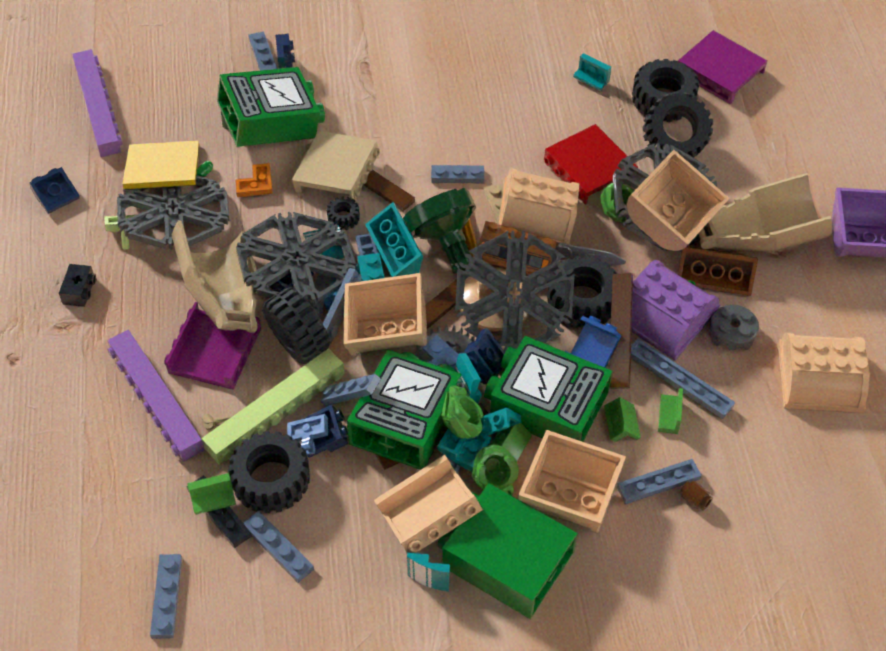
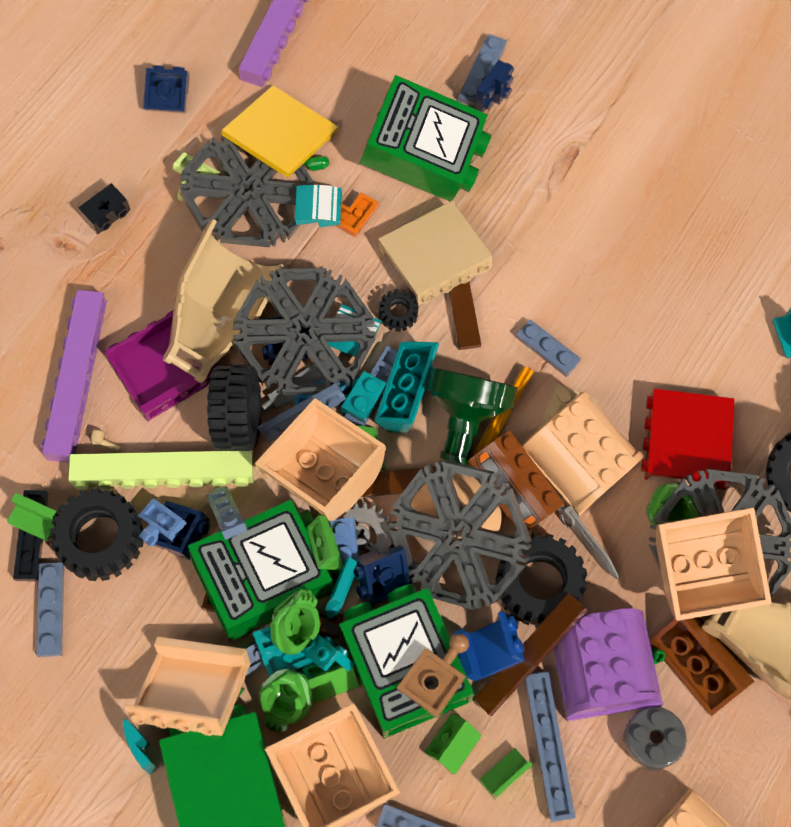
camera: 40 degrees right, 15 degrees up
none -> teal slope [295,185,342,227]
none -> bright green panel [307,515,343,570]
none -> medium nougat plate [397,633,469,718]

